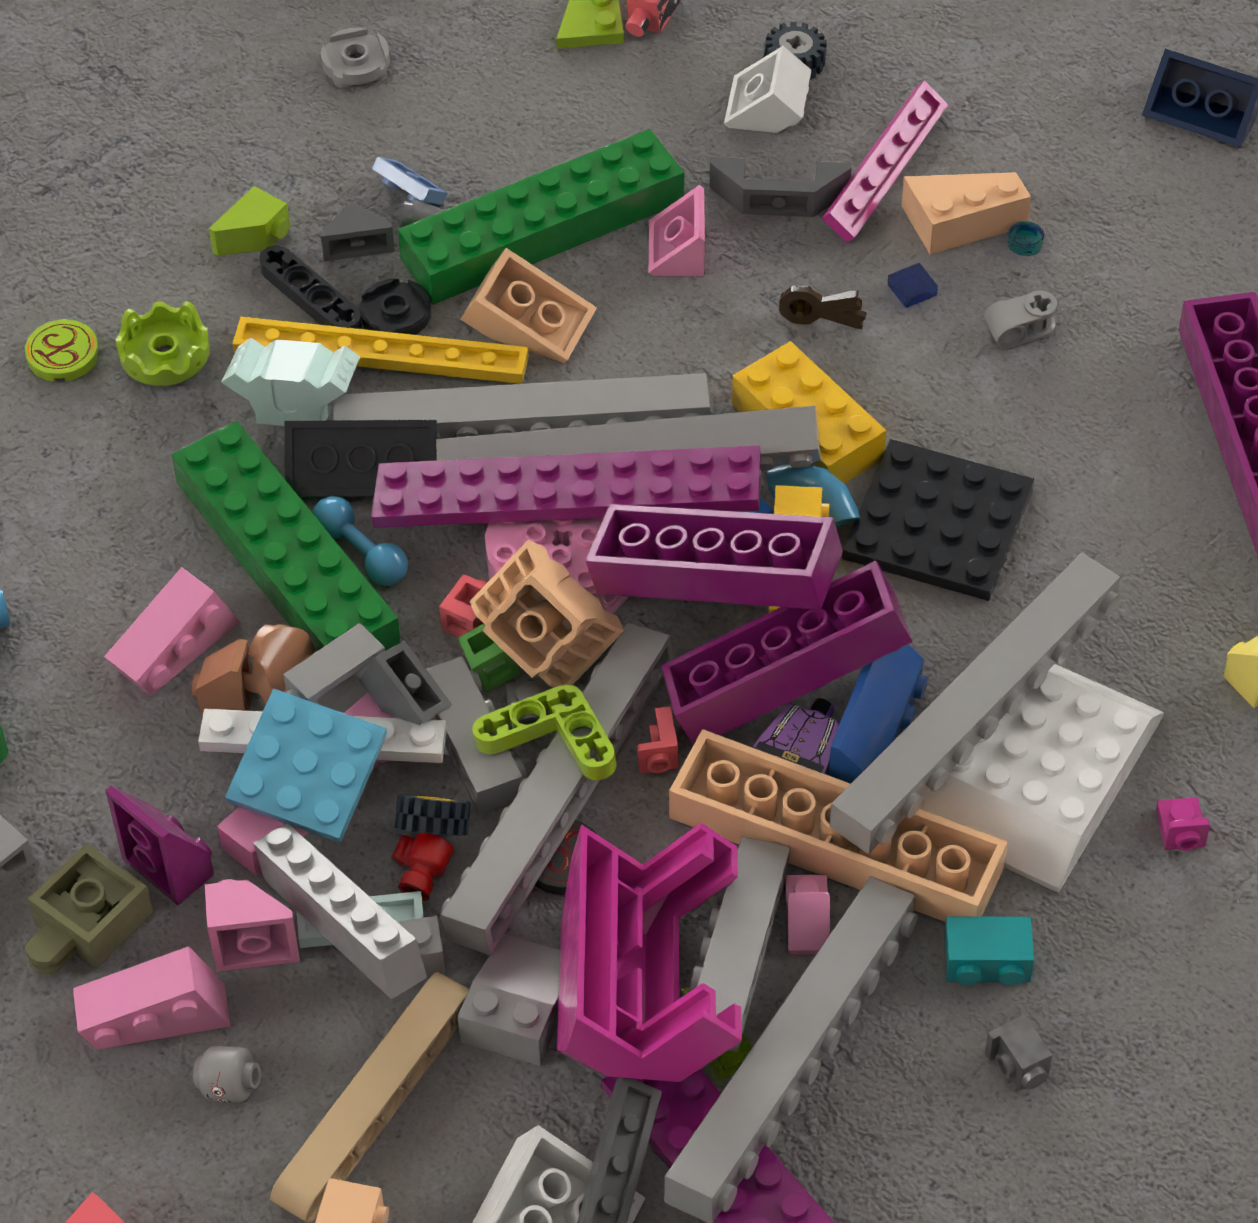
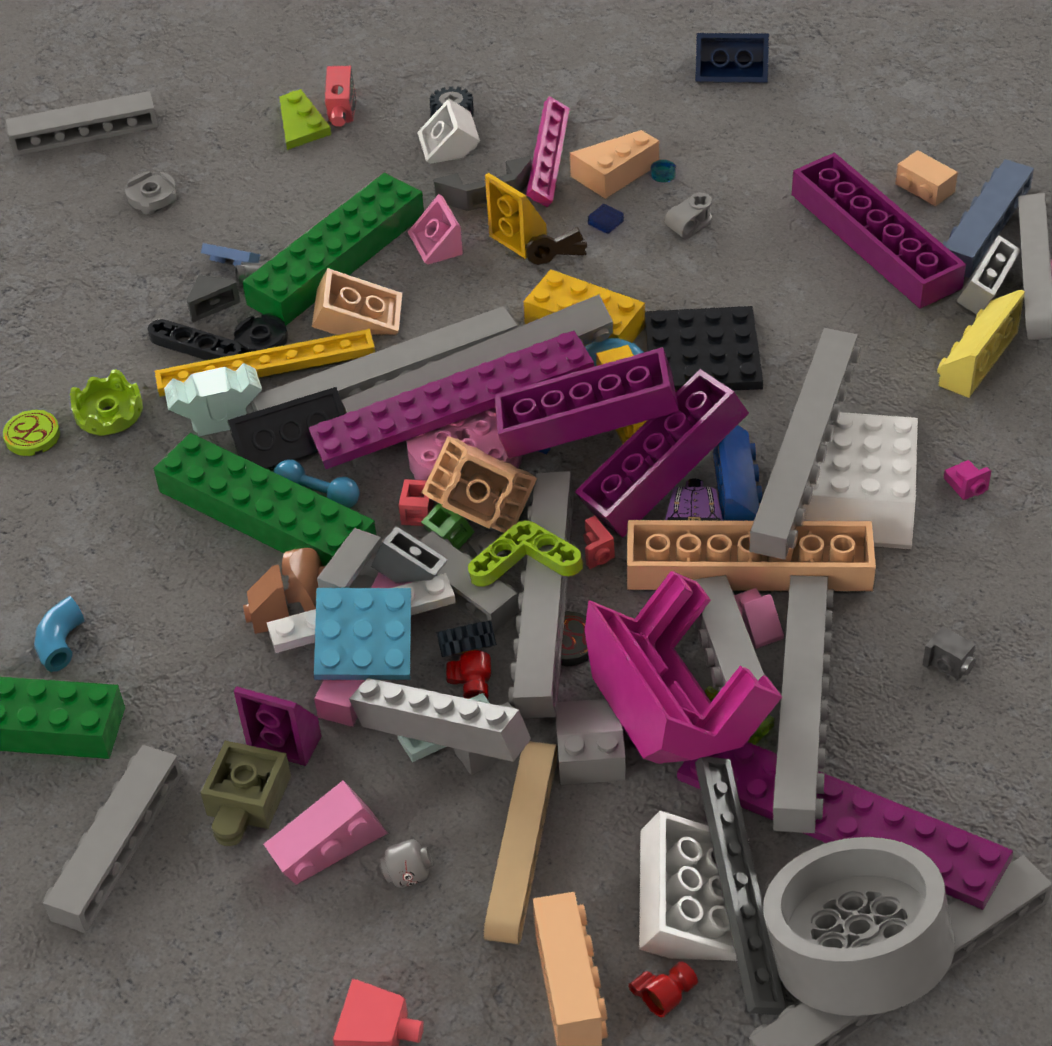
camera: 20 degrees left, 5 degrees down
bright pink wedge [104,567,240,697] -> none
bright pink slope [205,879,300,972] -> none
lime slope [209,186,291,256] -> none
teal brick [944,916,1034,985] -> none
none -> yellow slope [485,173,547,259]

